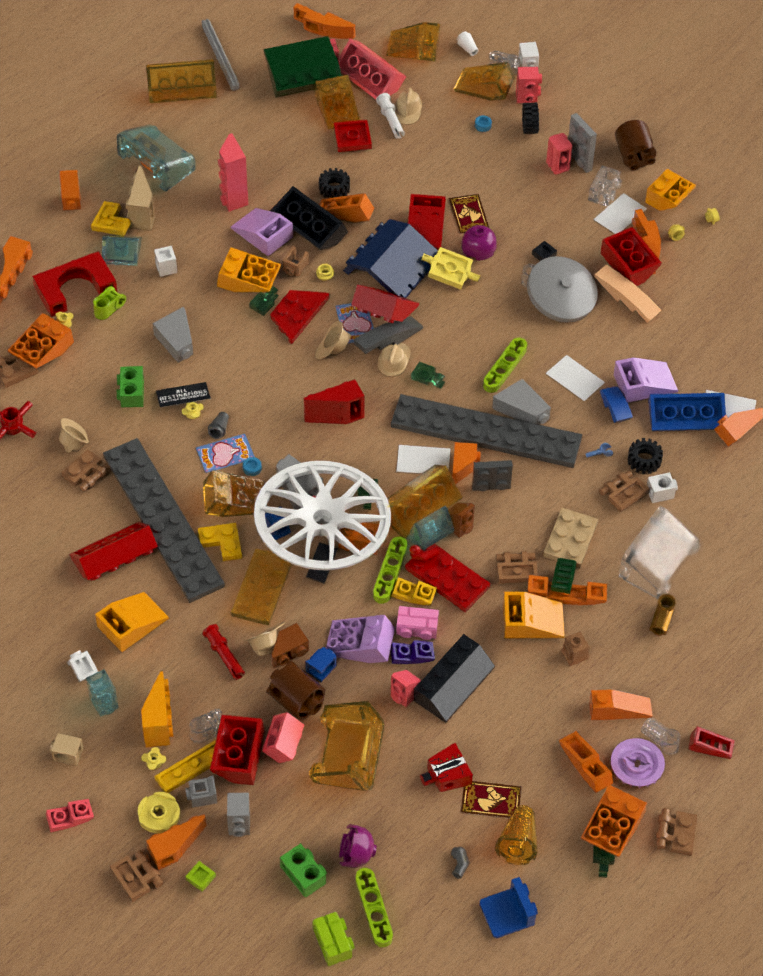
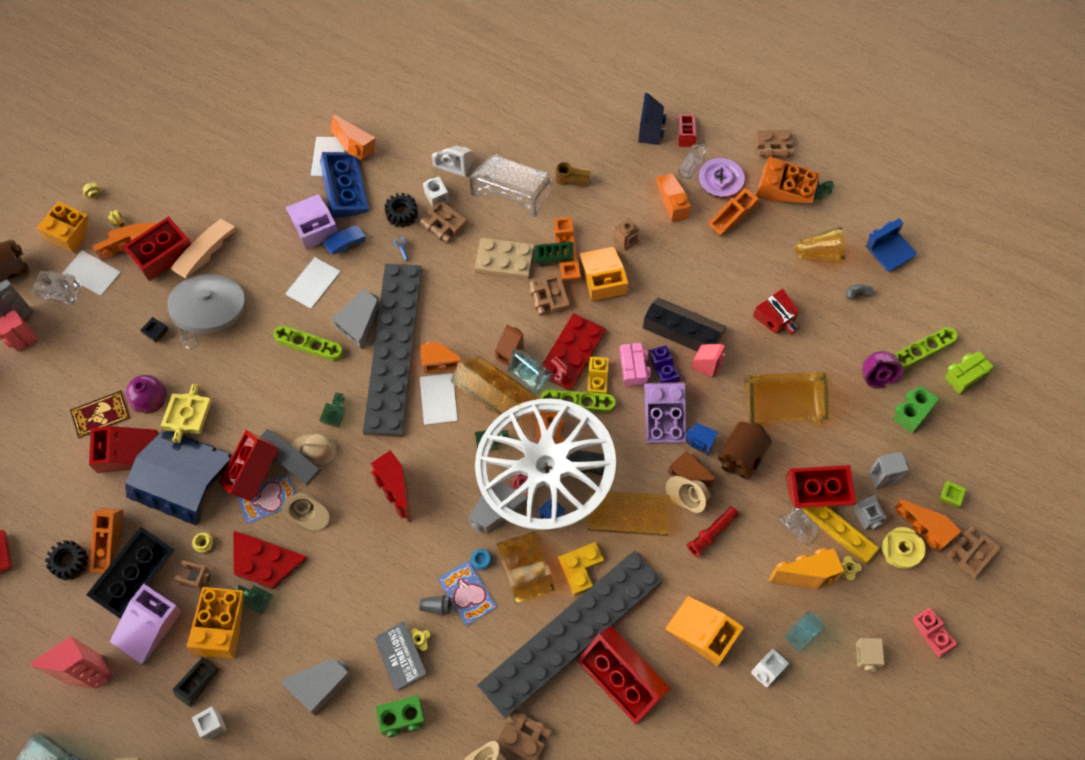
camera: 100 degrees left, 10 degrees up
coral brick [262,712,304,763] -> none
sticker [461,781,522,819] -> none
dark grey plate [472,460,513,491] -> none
none -> pearl dark grey slope [172,657,219,707]
none -> white slope [432,145,473,177]
none -> dark blue slope [638,93,667,145]

